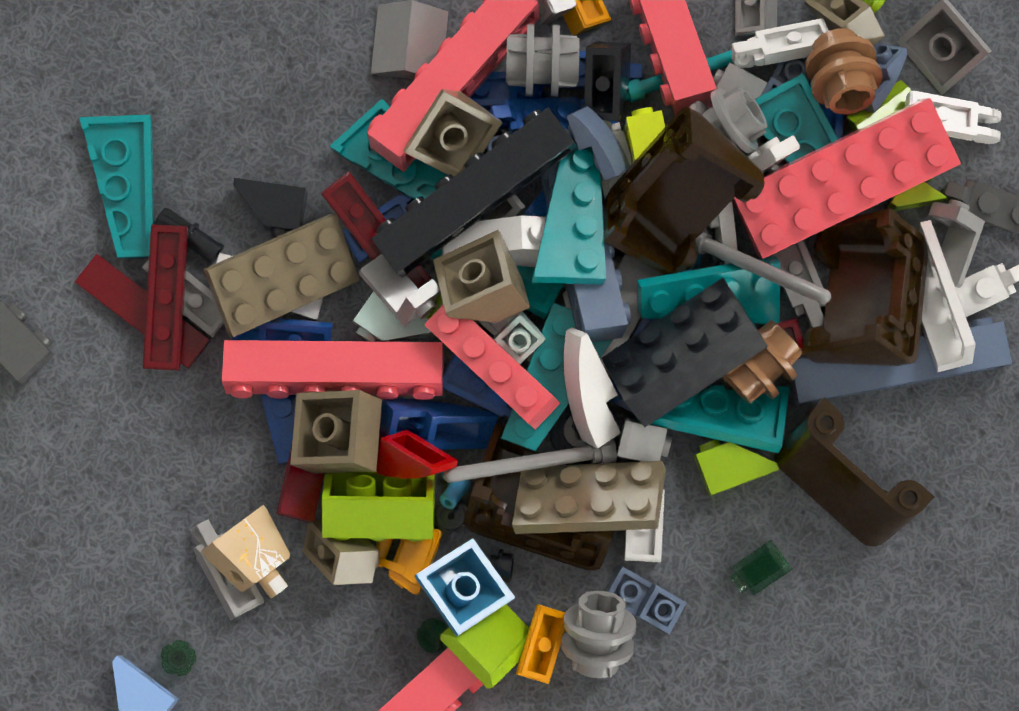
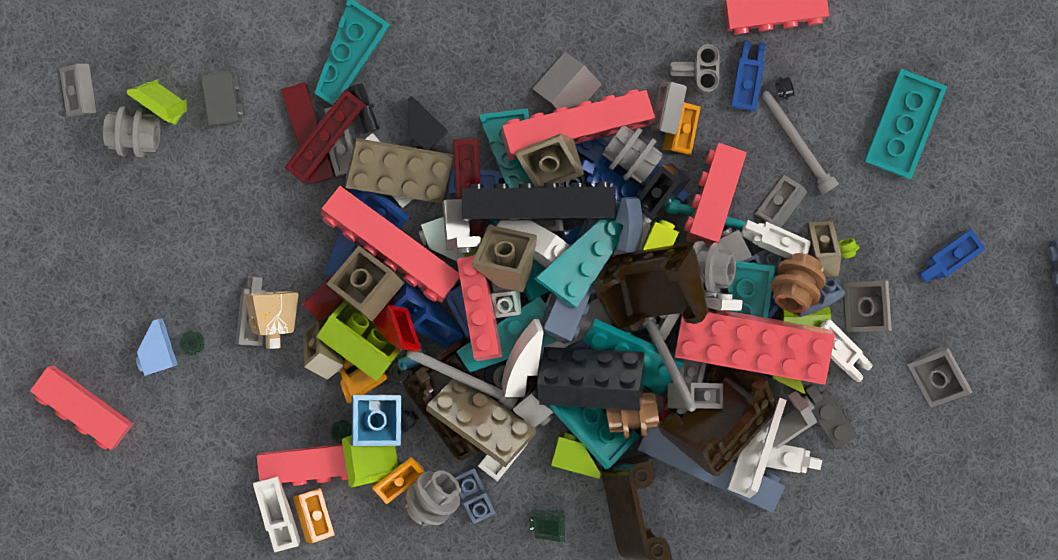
camera: 40 degrees right, 5 degrees up
none -> light grey slope [667,383,723,409]

